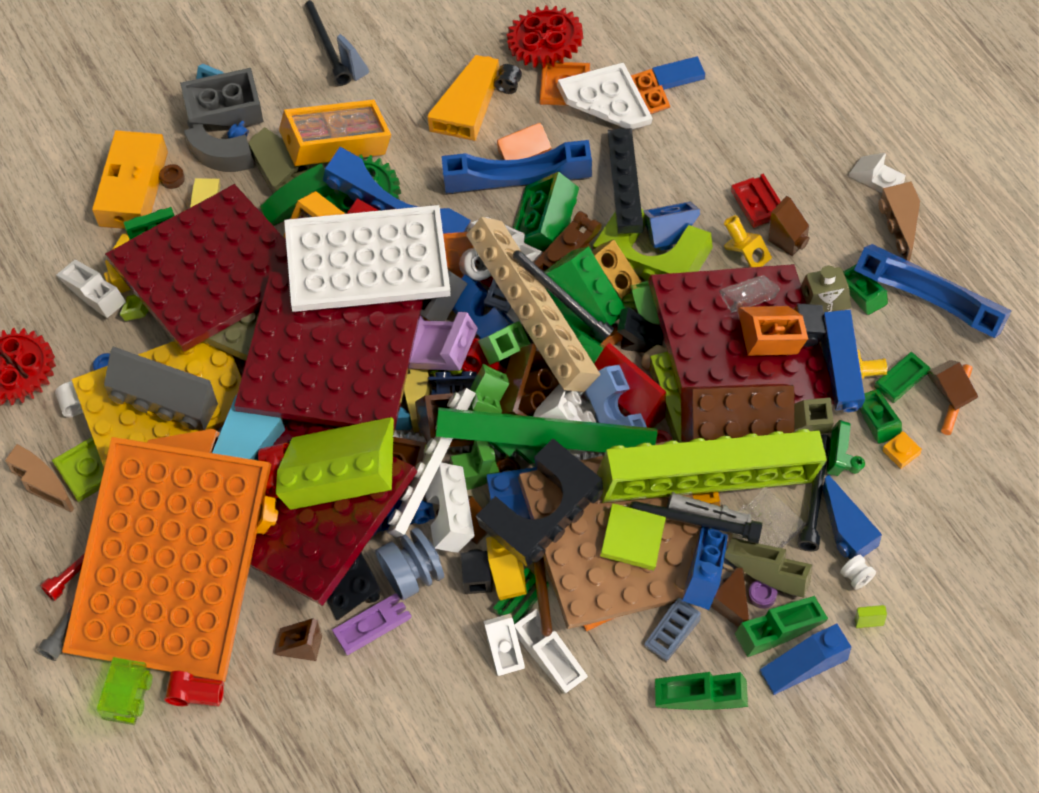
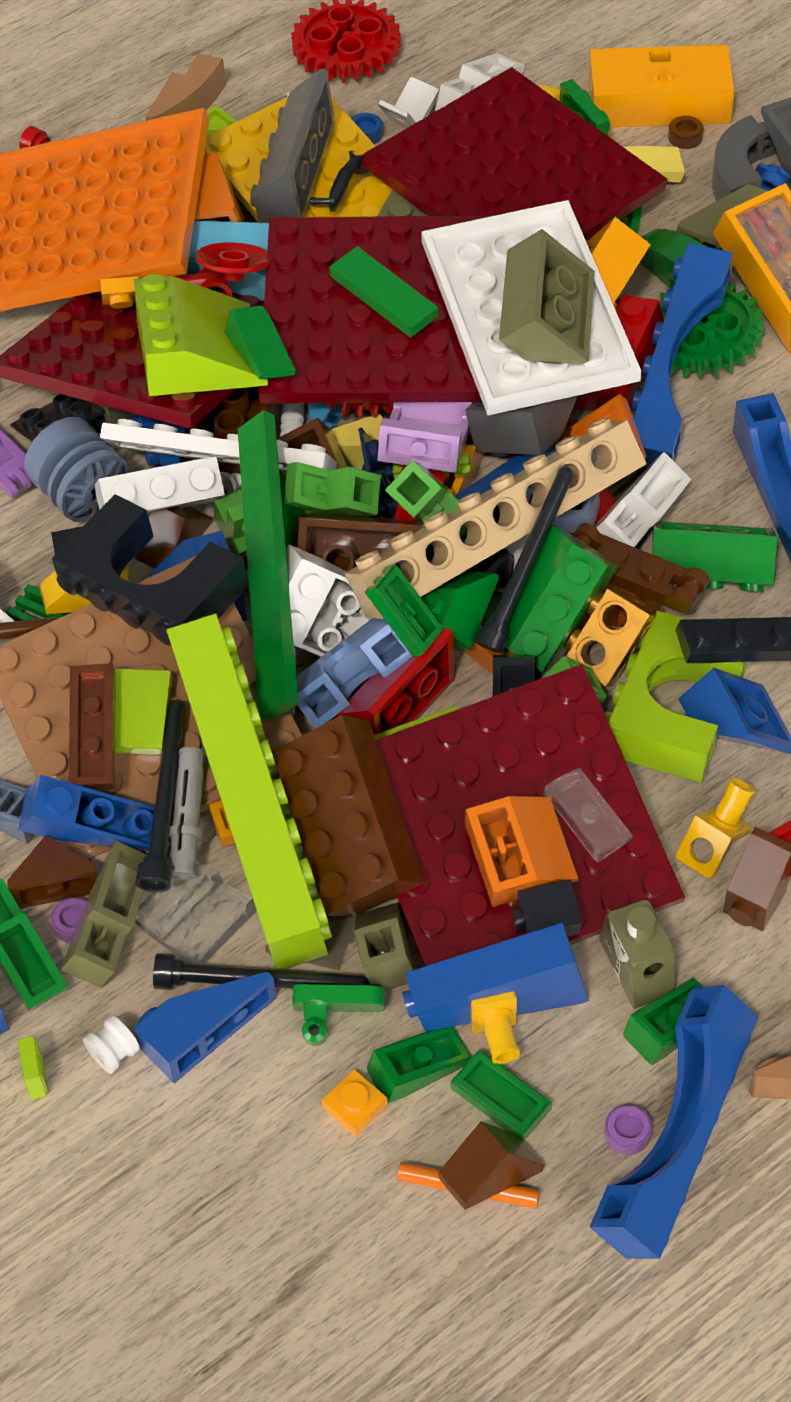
camera: 80 degrees right, 5 degrees down
none -> copper plate [69,663,115,790]
none -> red dish [196,242,271,281]
none -> green slope [225,306,295,380]
none -> black piece [309,150,369,212]
none -> green tile [329,246,438,338]
none -> green tile [364,564,444,658]
none -> white bracket [378,77,439,128]
none -> olive slope [499,229,595,364]
none -> medium lavender tile [604,1105,652,1155]

